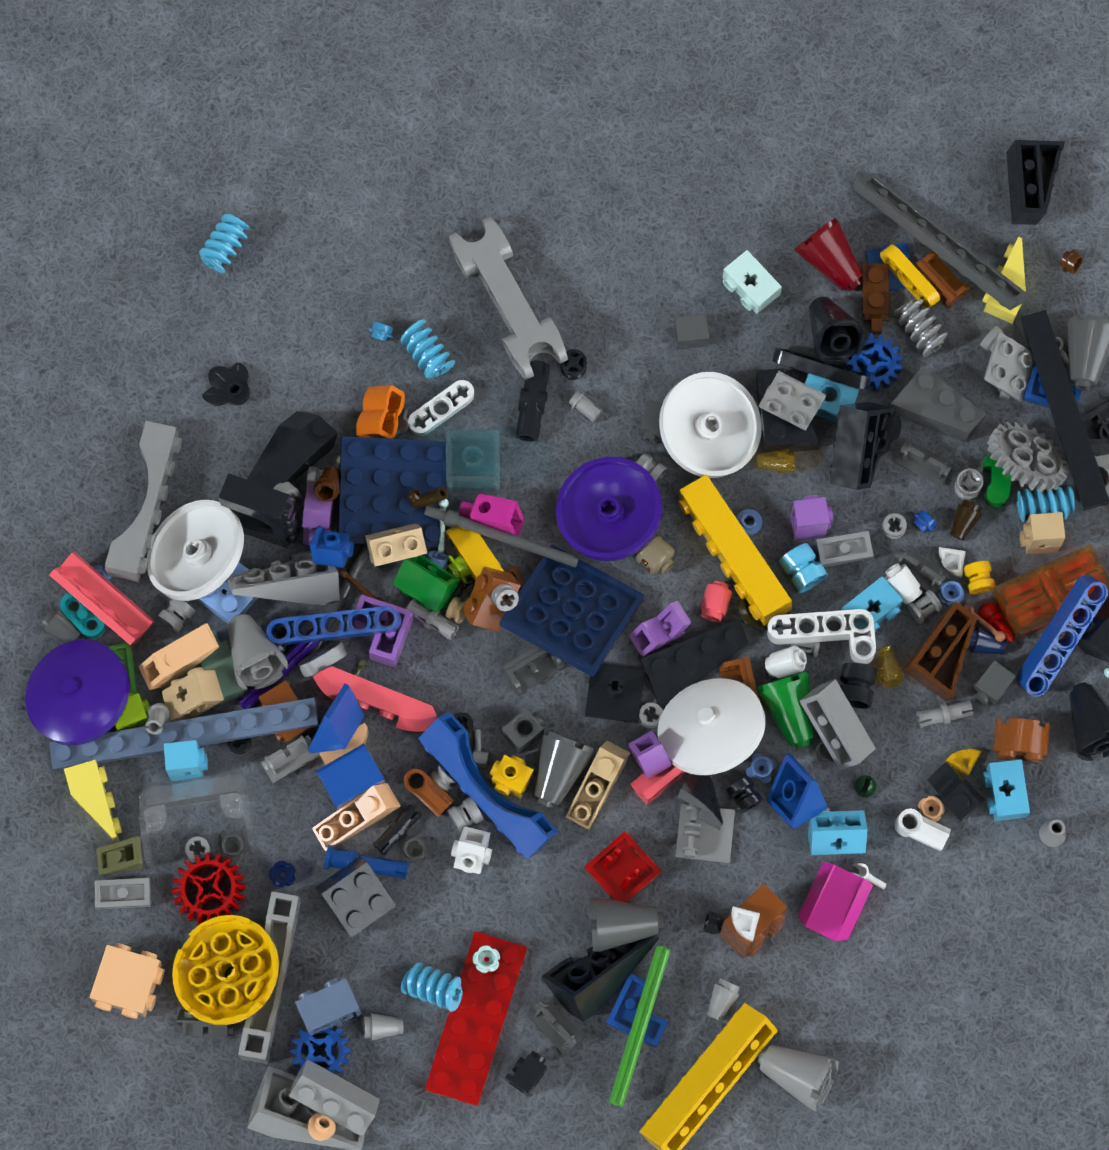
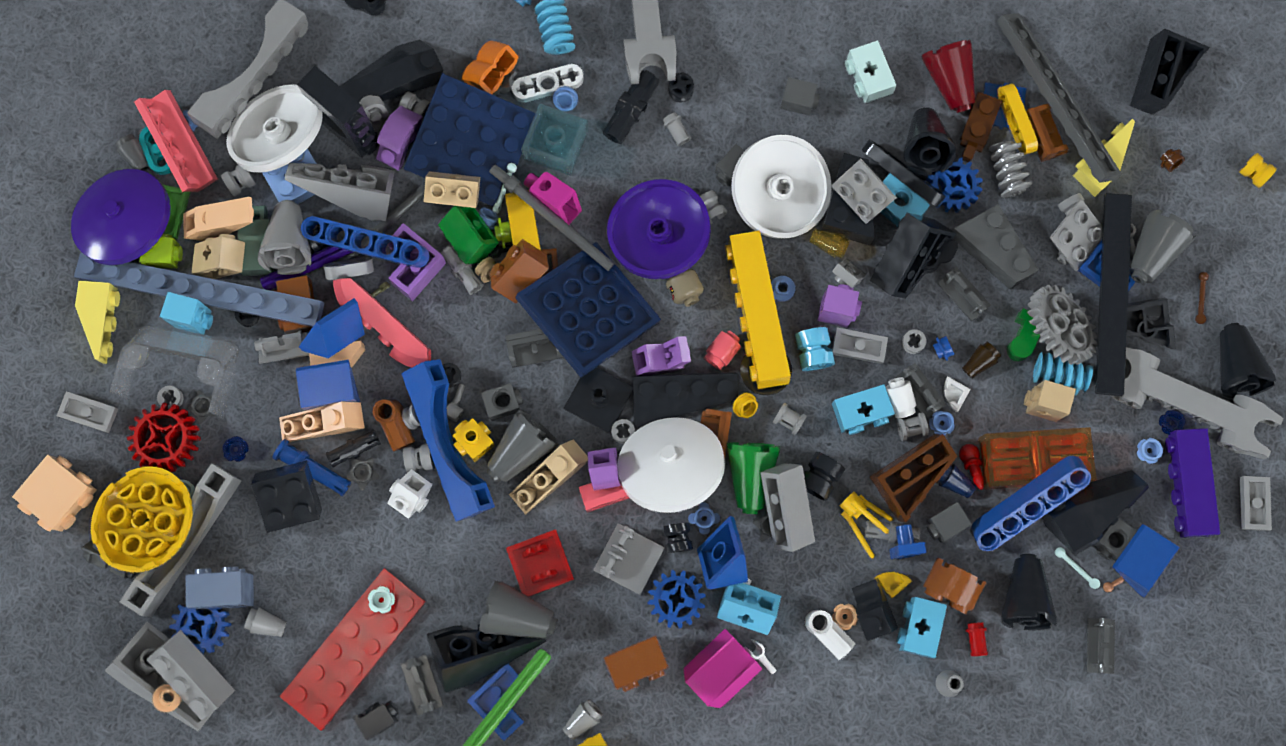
camera: 20 degrees right, 5 degrees up
olive slope [96,837,143,876] -> none
light grey pin [145,703,170,735] -> none
blue brick [310,526,354,568] -> none
reddish brown cone [313,466,340,502] -> none
reddish brown hinge [338,568,383,601] -> none
medium azure piece [400,962,463,1012] -> none
dark brown arm [407,487,448,508] -> none
light grey bush [491,584,519,611] -> none
black slope [677,774,723,830] -> none
black hinge [703,911,725,934] -> none
white tile [731,906,760,942] -> none
white brick [765,646,807,679] -> none
white beam [767,609,876,664] -> none
dark green hinge [855,775,877,798] -> none
clear yellow cone [877,646,904,688] -> none
light grey wheel [954,468,983,501] -> none
yellow wheel [964,561,996,595] -> none
nougat hinge [964,605,1005,642] -> none
none -> medium blue plate [553,86,578,111]
none -> blue gear [648,570,706,629]
none -> yellow plate [733,393,758,418]
none -> light grey plate [832,259,866,288]
none -> yellow plant [840,491,893,558]
none -> blue tile [889,524,926,560]
none -> red pin [965,622,988,656]

